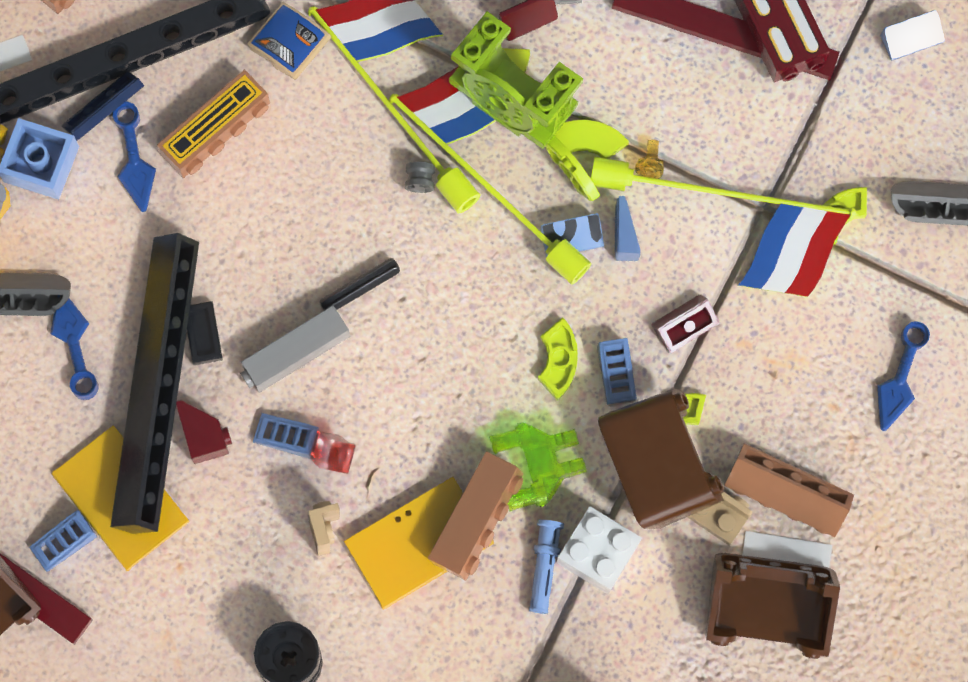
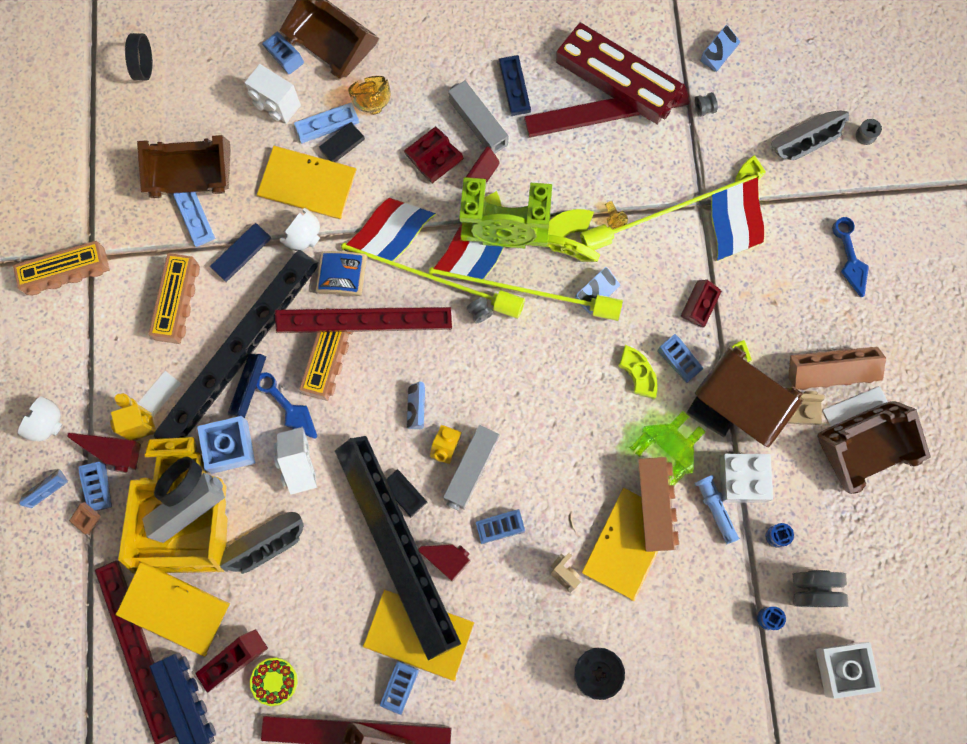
camera: 25 degrees left, 0 degrees up
blue piece [50,295,99,400] -> none
clear red brick [310,430,356,474] -> none
black axle [319,258,400,311] -> none
medium blue slope [615,196,641,261] -> none
none -> white brick [274,427,317,495]
none -> dark red tile [275,307,452,333]
none -> light blue slope [407,382,425,429]
none -> yellow bracket [430,425,462,464]
none -> black tile [686,396,733,437]
none -> dark grey wheel [695,92,718,117]
none -> blue wheel [765,523,794,548]

